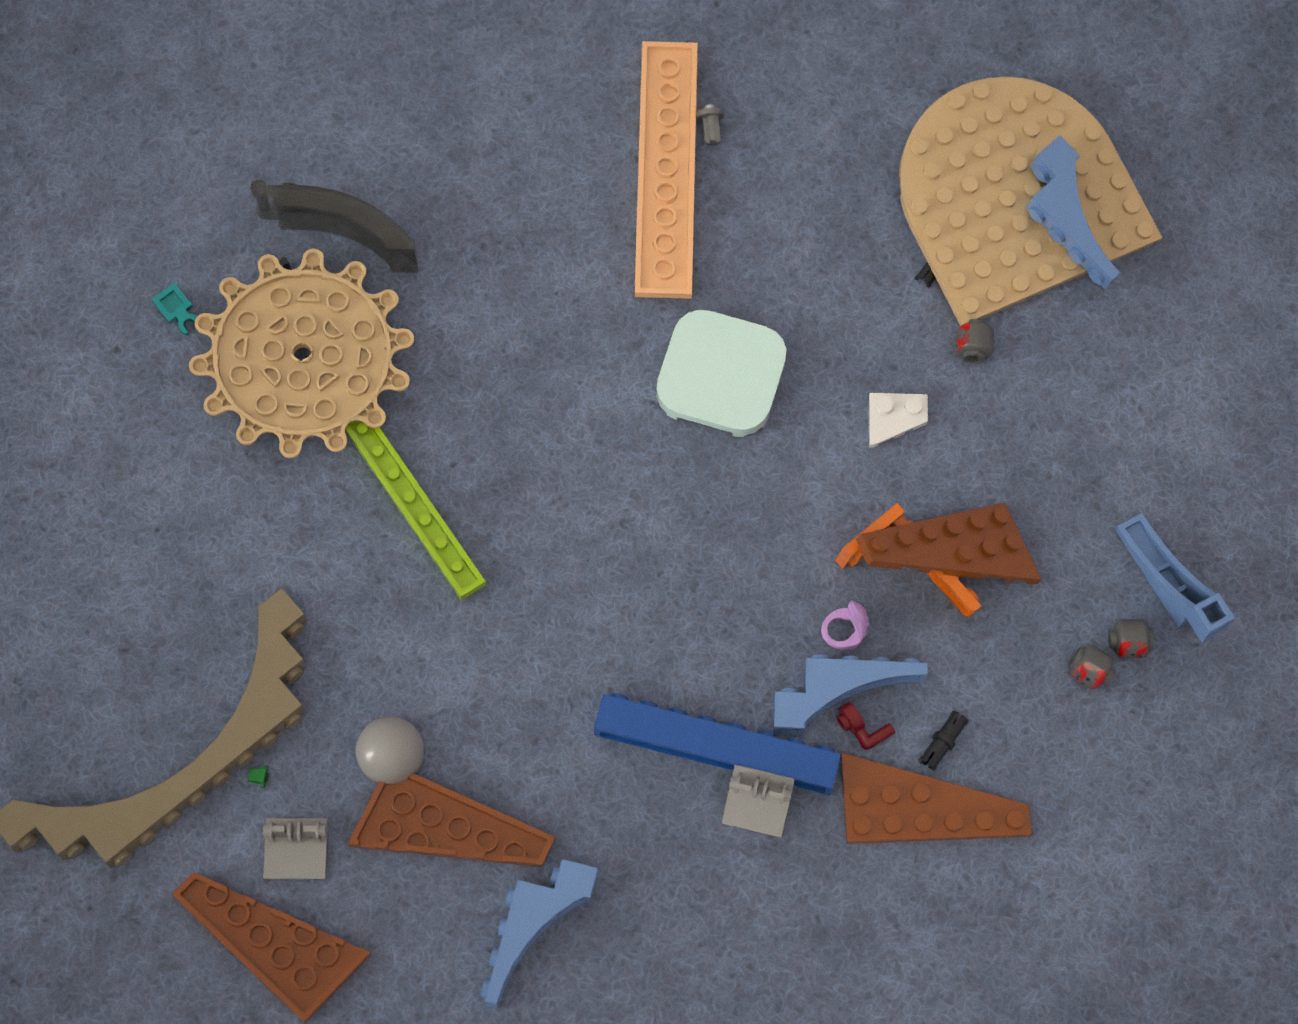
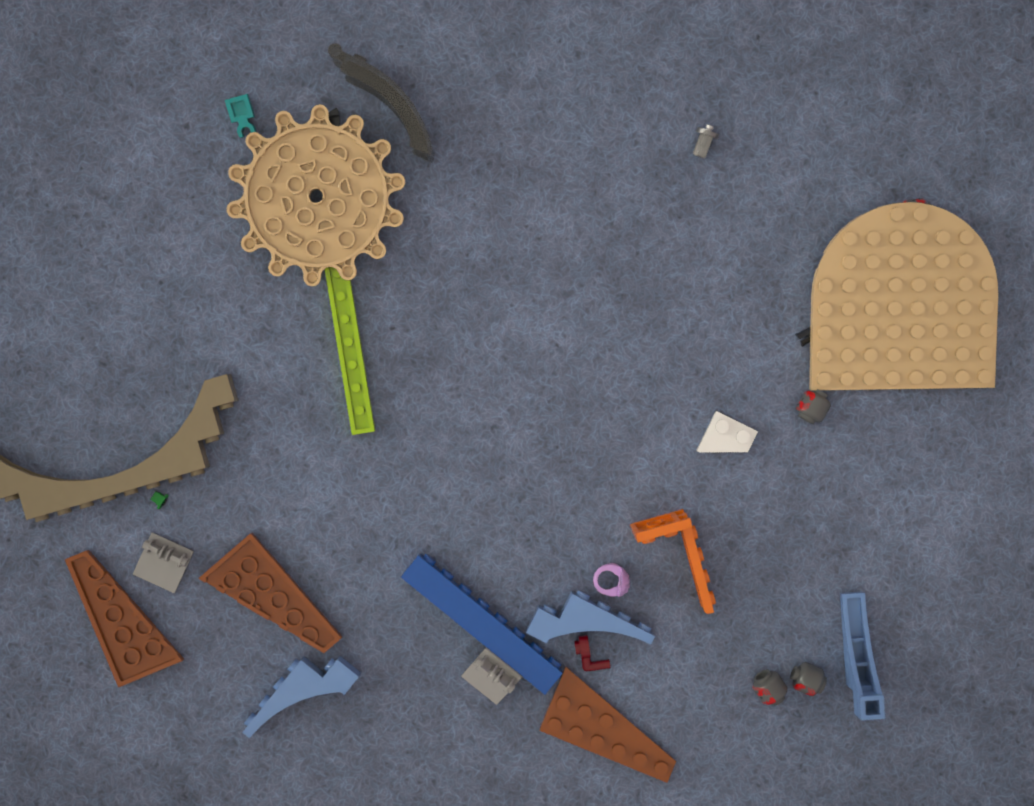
camera: 30 degrees right, 20 degrees up
light grey piece [355,716,424,784] -> none
light nougat plate [635,41,697,299] -> none
light aqua tile [656,310,786,437] -> none
dark orange wing [856,503,1042,585] -> none
black pin [919,711,968,771] -> none
medium blue arch [1026,136,1120,289] -> none

